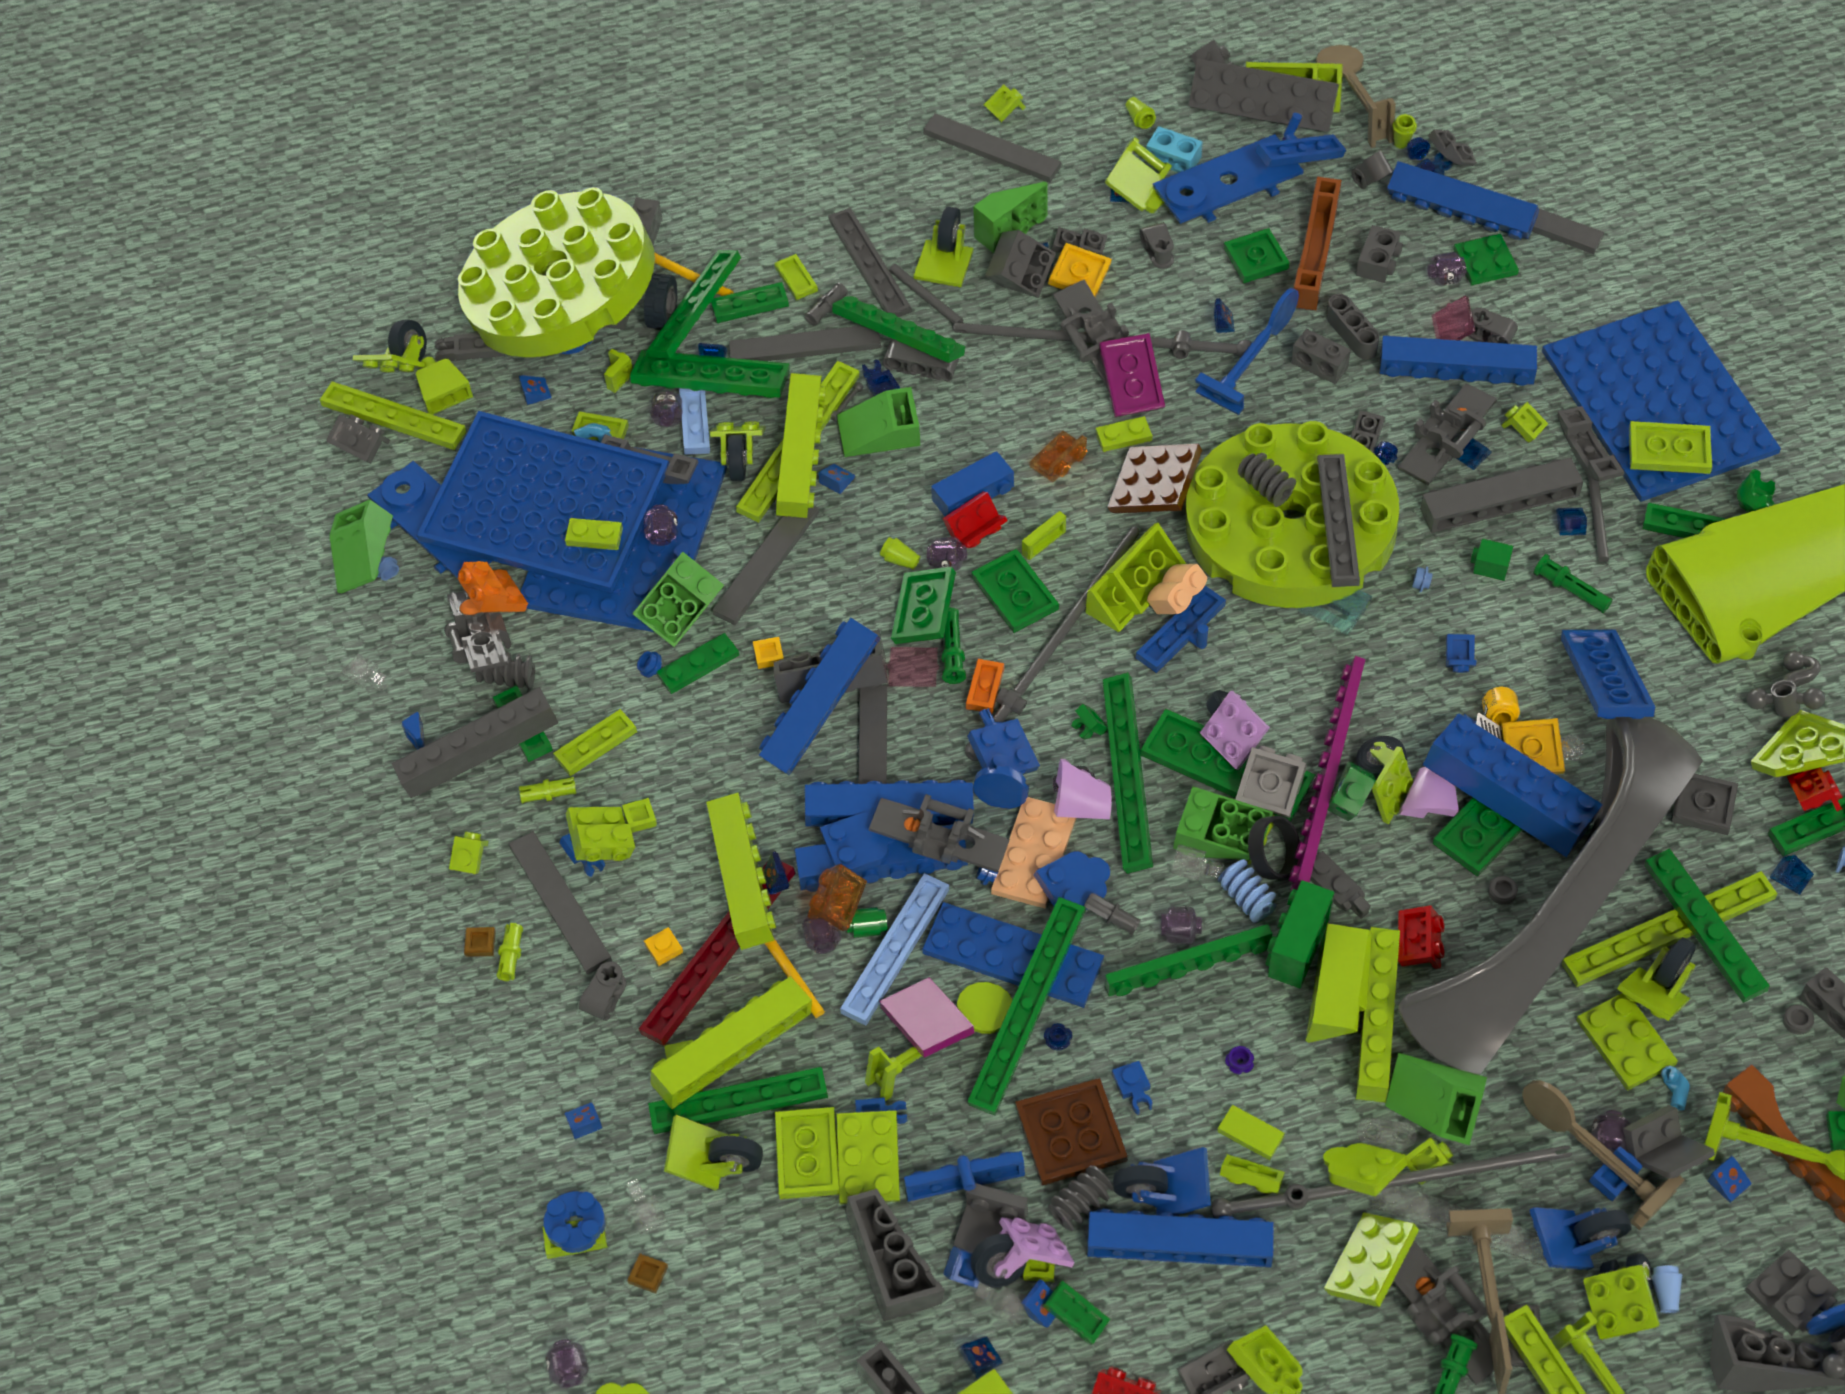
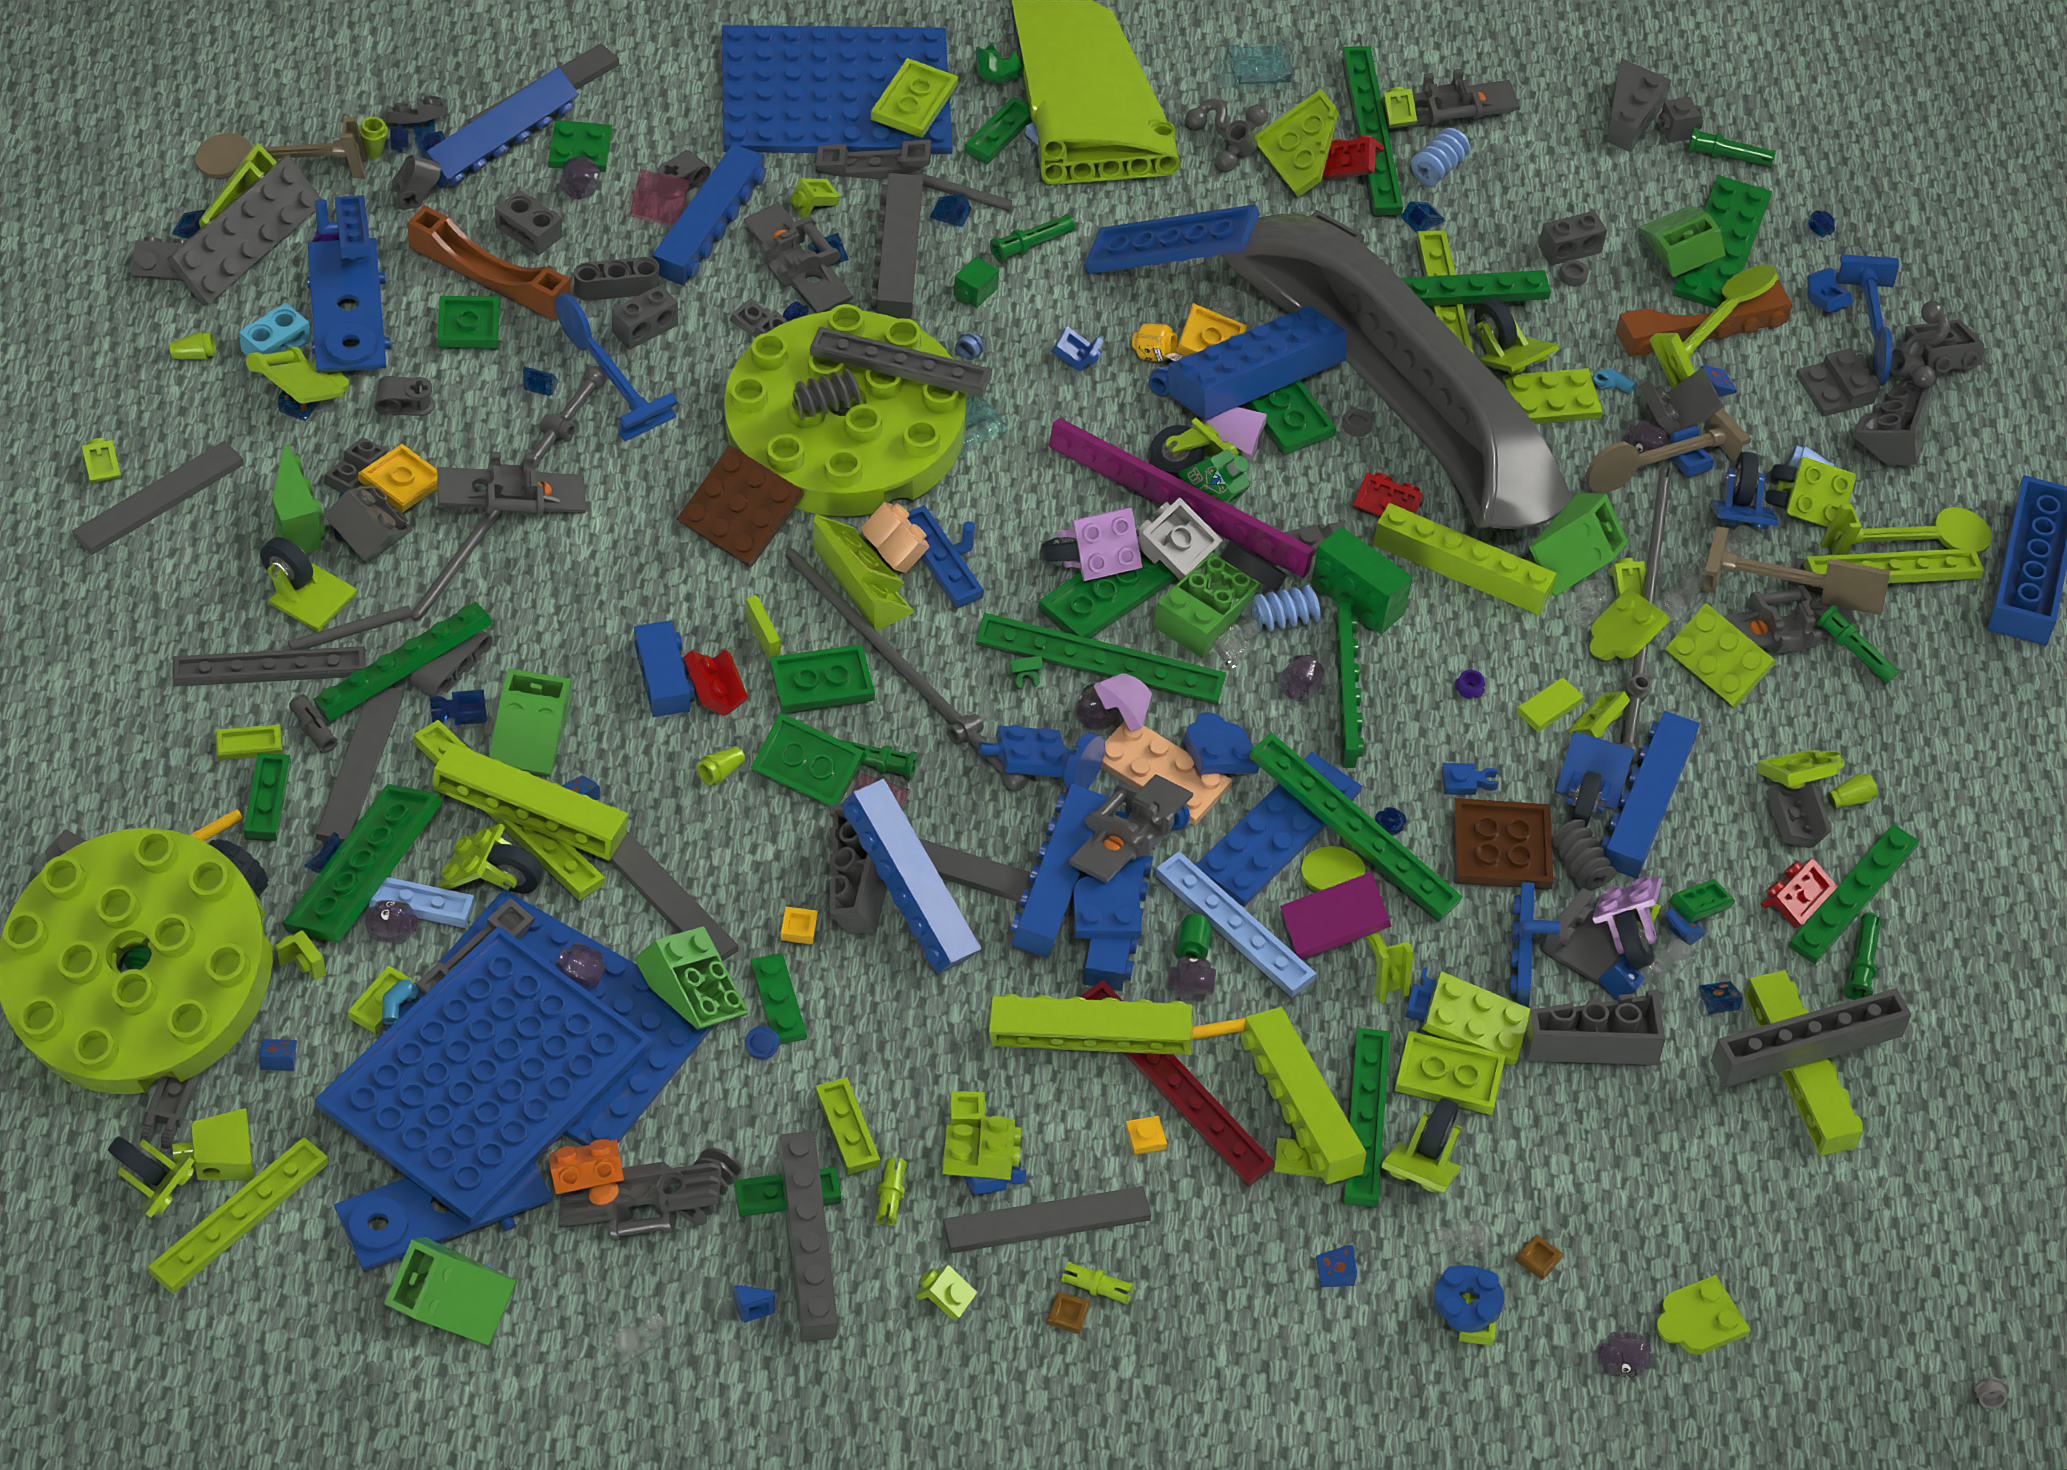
camera: 80 degrees left, 5 degrees down
dark grey bracket [326,414,390,464] -> none
lime plate [565,518,623,550] -> none
dark grey piece [579,962,626,1021] -> none
green plate [647,250,741,359] -> none
clear blue slope [764,851,790,895] -> none
clear orange bracket [807,864,867,932] -> none
clear purple head [927,537,967,571] -> none
orange plate [966,659,1004,714] -> none
clear orange bracket [1030,431,1087,483] -> none
dark grey axle [1084,893,1141,935] -> none
lime plate [1096,416,1152,452] -> none
magenta tile [1099,333,1166,418] -> none
lime slope [1305,923,1372,1043] -> none

